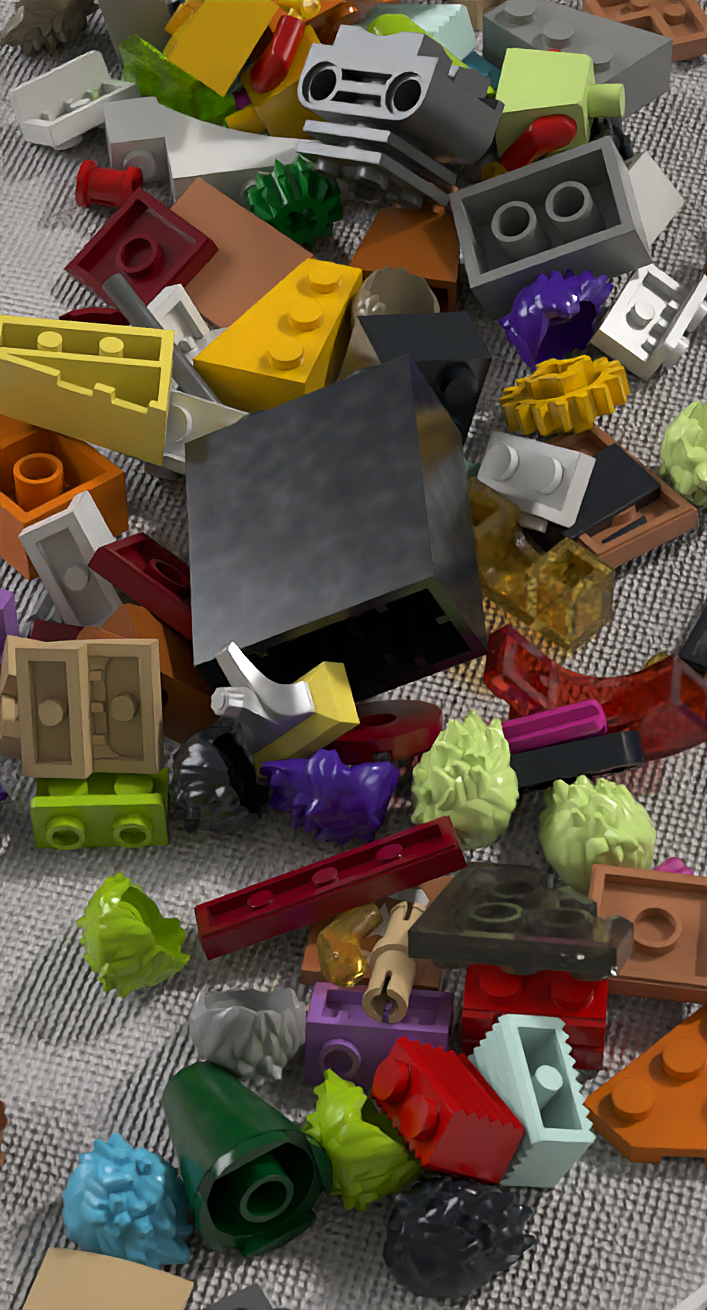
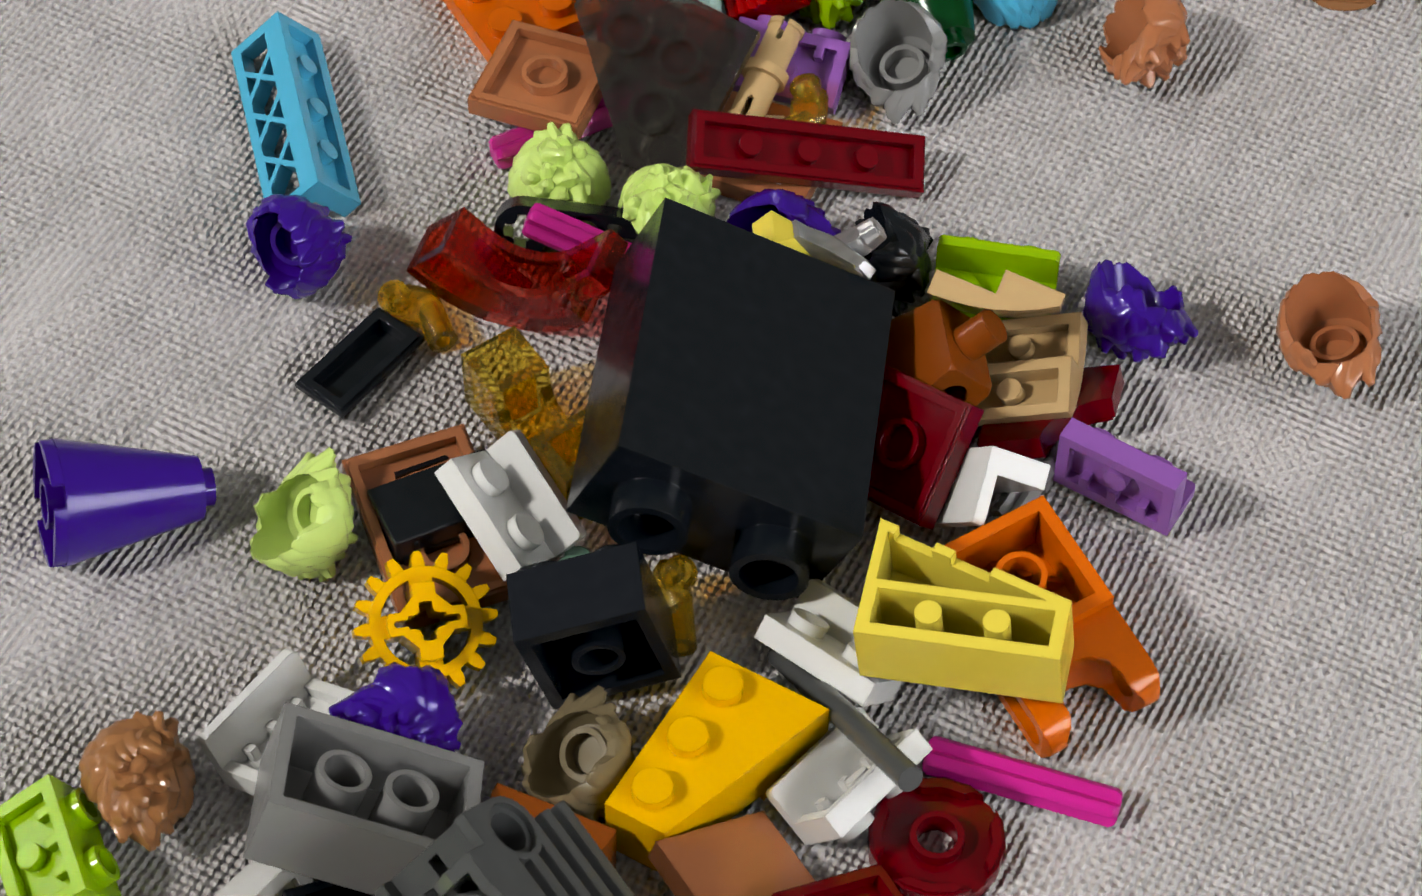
camera: 170 degrees left, 5 degrees up
lime hair [76,872,191,999] -> none

